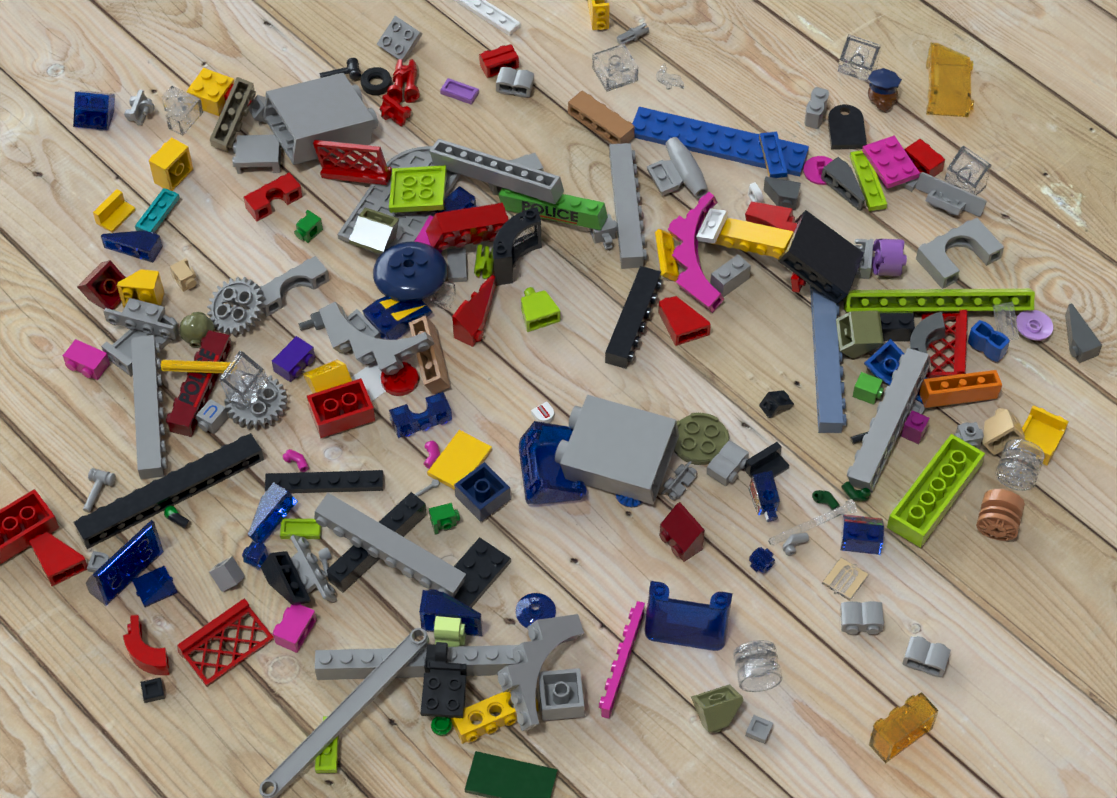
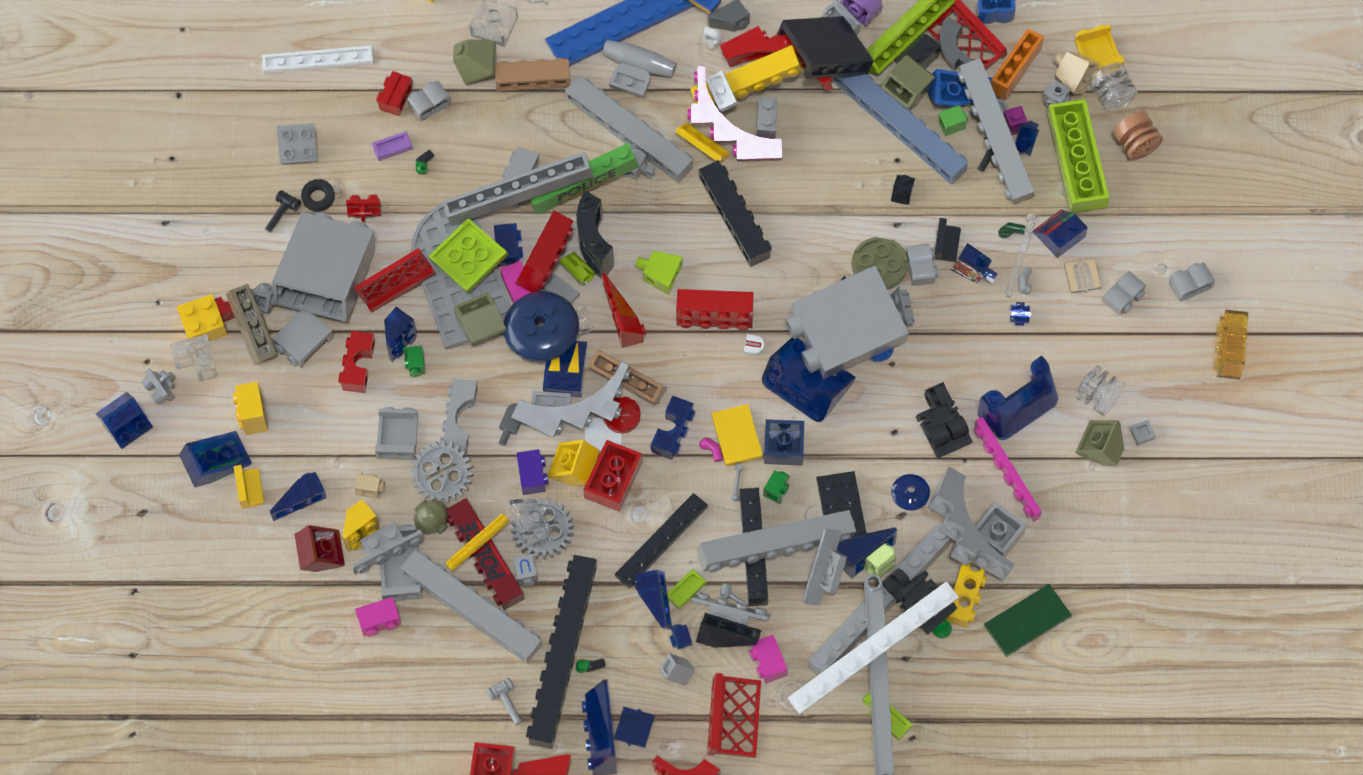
camera: 45 degrees left, 10 degrees up
light grey tile [87,551,111,574] -> none
teal plate [135,188,180,236] -> none
dark pink arm [283,449,309,472] -> none
red piece [387,59,420,103] -> none
red slope [658,296,711,346] -> none
dark red slope [659,502,705,562] -> none
dark green arm [841,481,871,502] -> none
none -> clear blue slope [179,431,252,488]
none -> light grey panel [375,407,418,460]
none -> clear blue slope [384,306,417,362]
none -> arm [415,149,434,175]
none -> olive slope [453,39,496,85]
none -> red brick [676,289,754,330]
none -> white plate [787,581,959,715]
none -> light grey bracket [802,528,847,606]
none -> black plate [916,382,973,459]
none -> clear blue hips [1015,120,1039,156]

